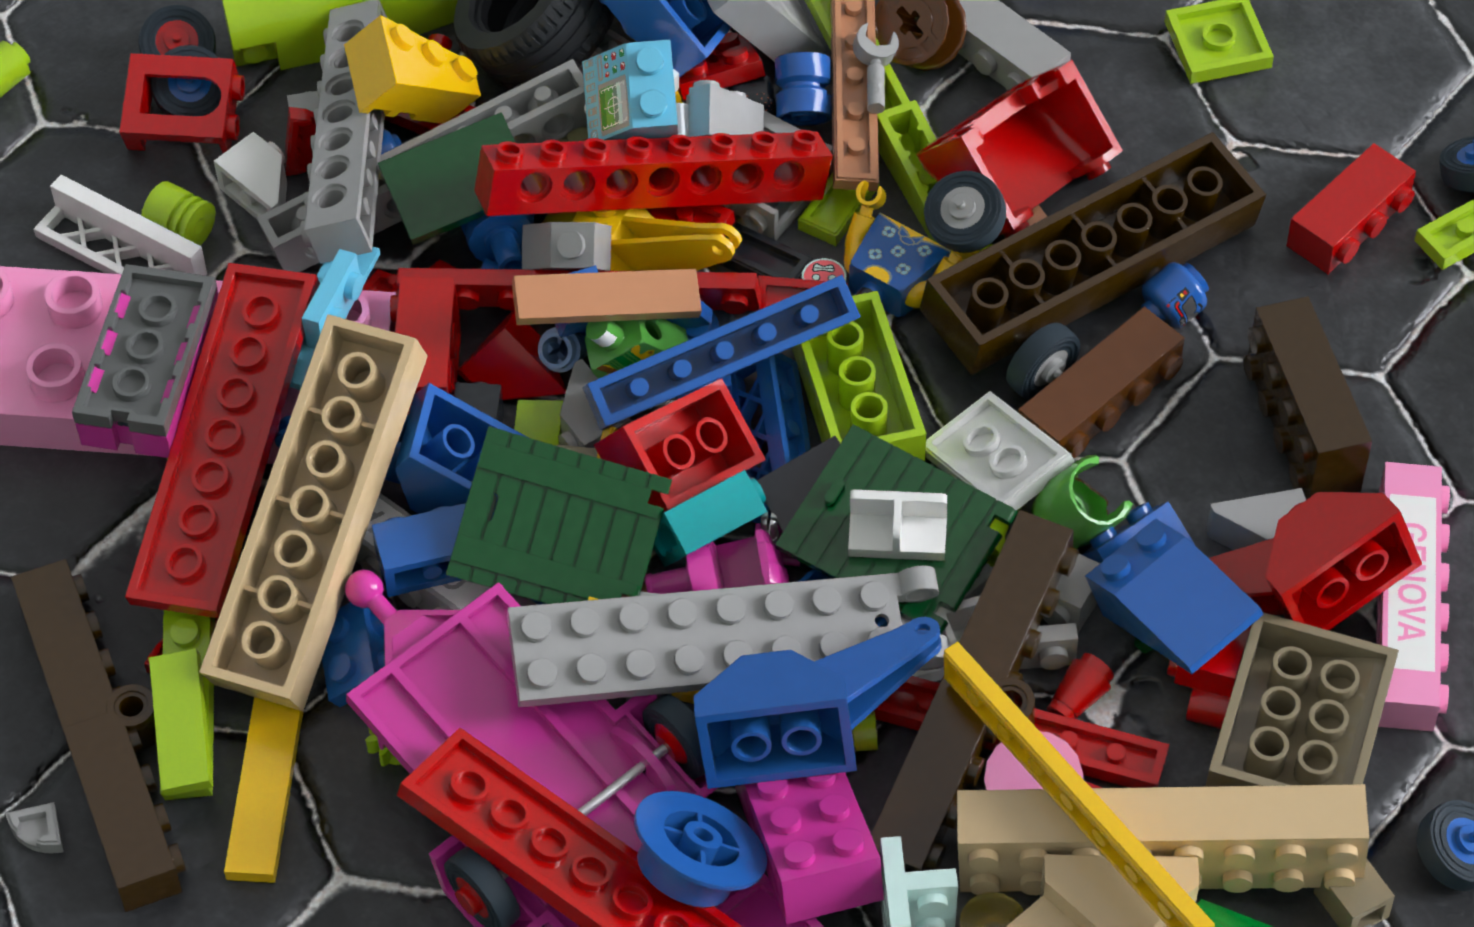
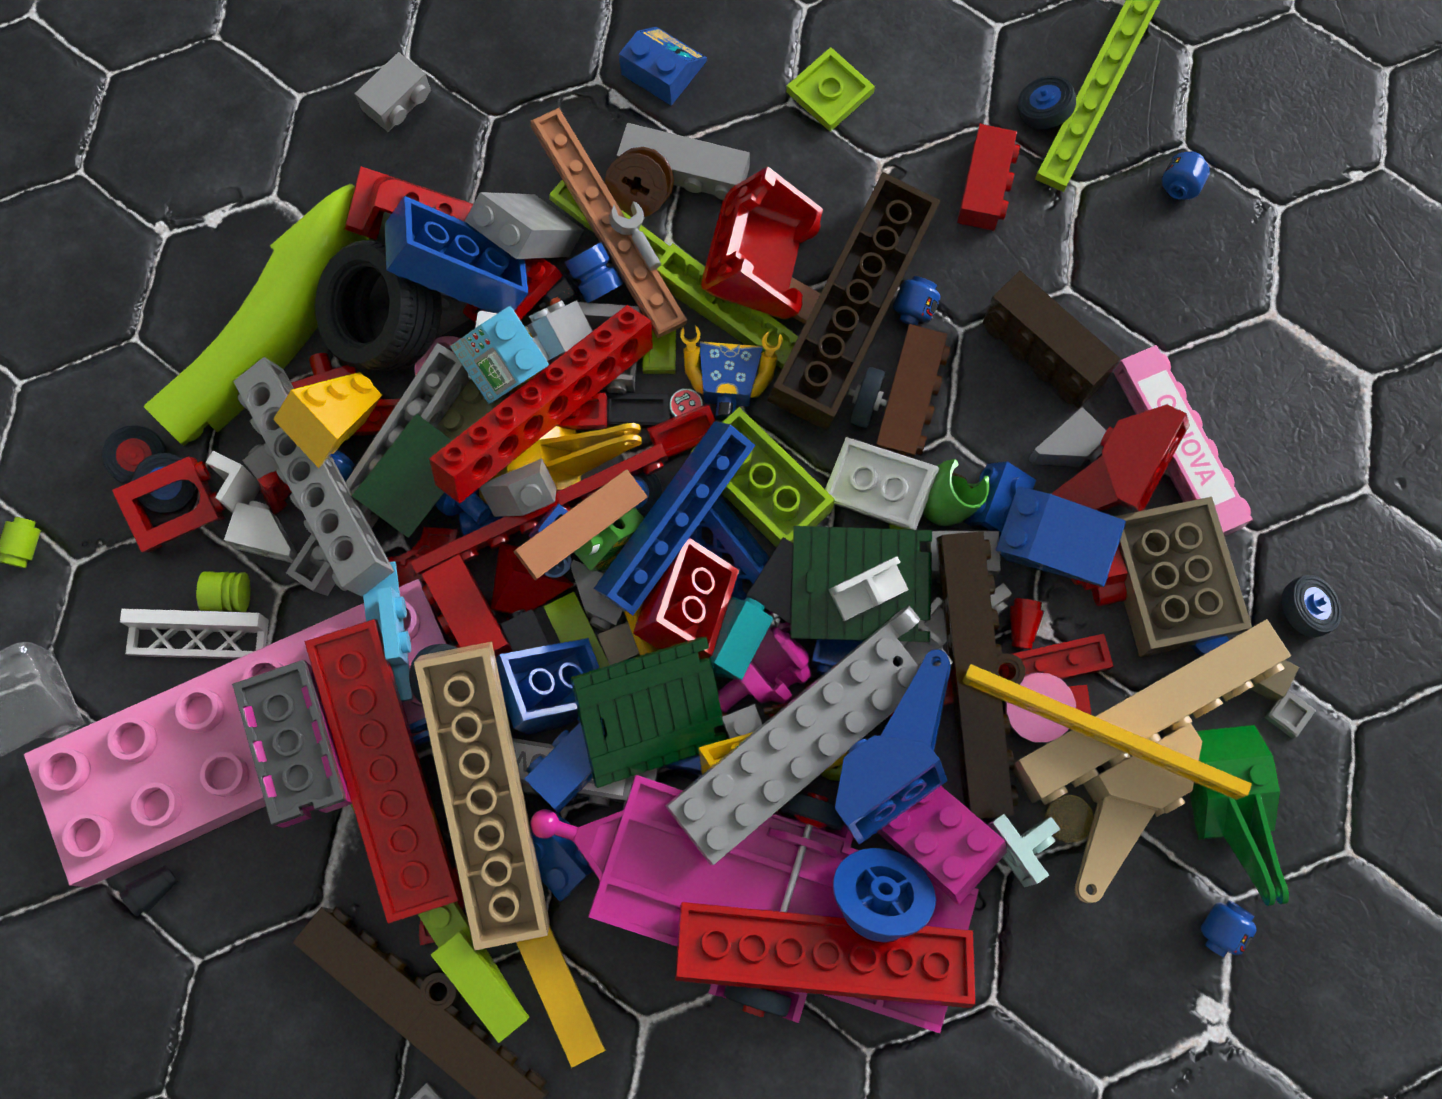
camera: 30 degrees left, 20 degrees up
black wheel [924,171,1006,253] -> none
none -> white panel [206,451,261,513]

